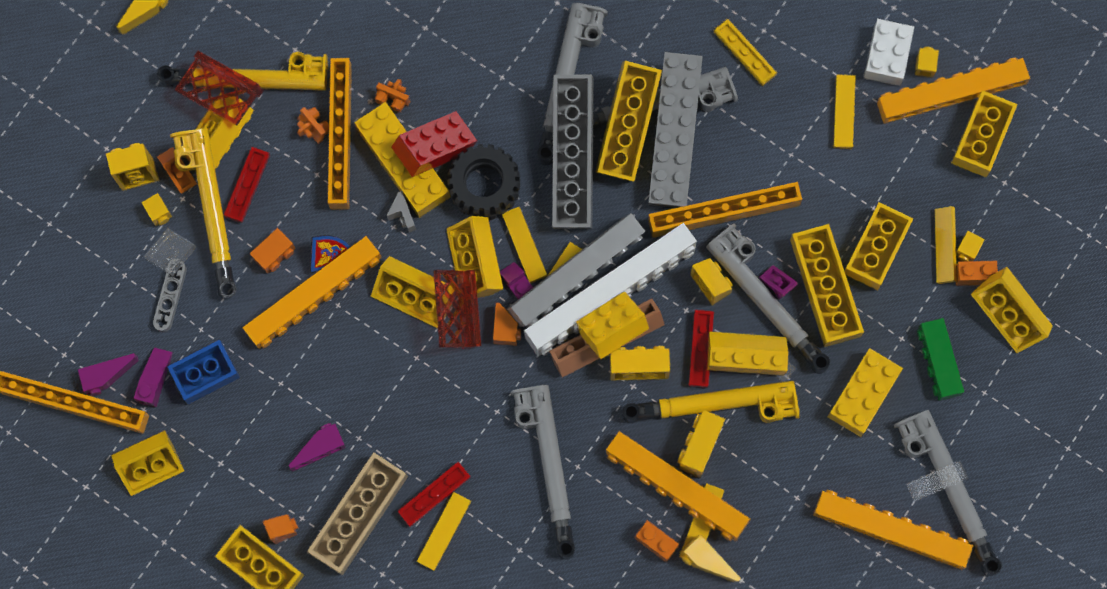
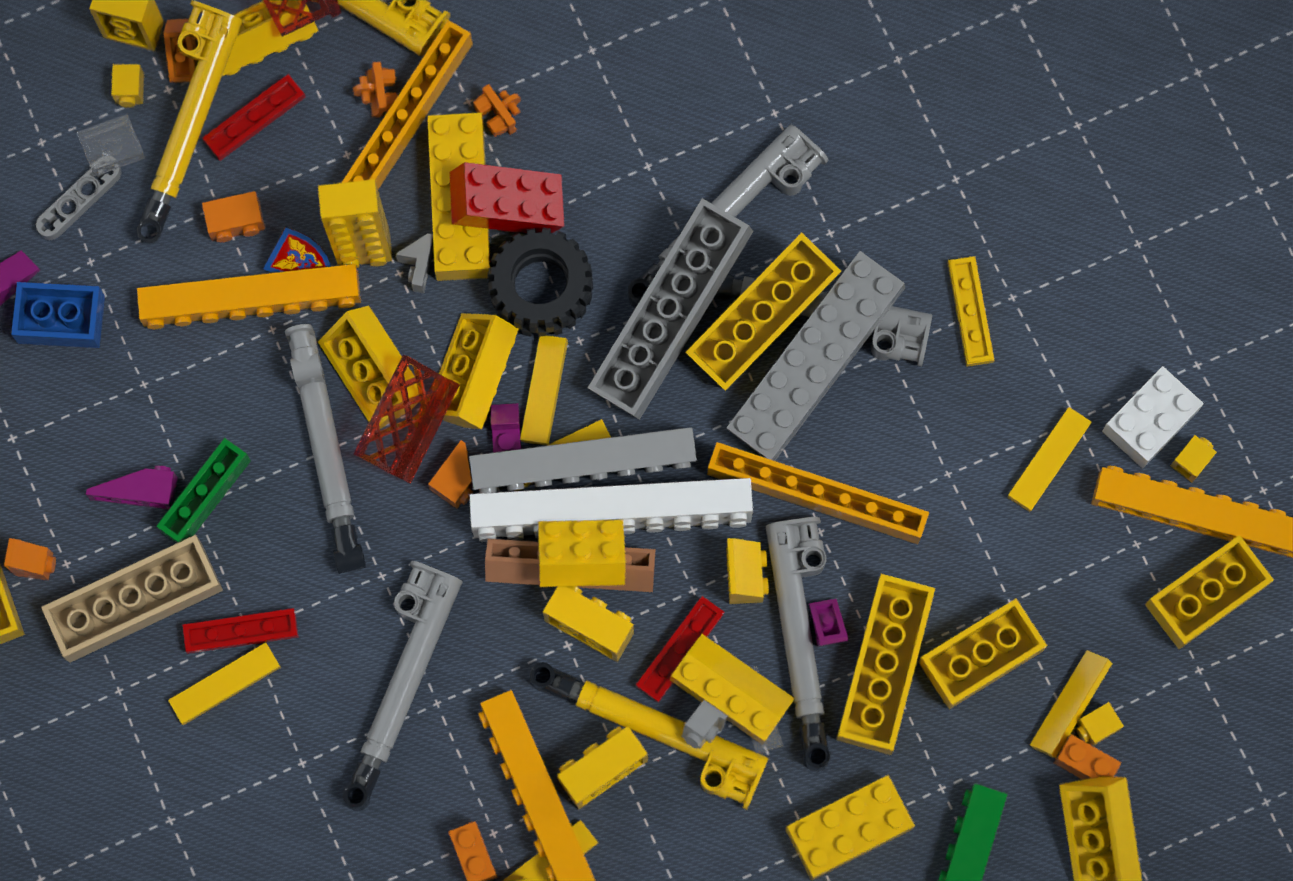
camera: 30 degrees right, 0 degrees up
none -> green brick [156,438,251,544]
none -> light grey piece [285,324,366,574]
none -> yellow brick [318,179,393,268]
none -> light grey brick [681,700,727,749]

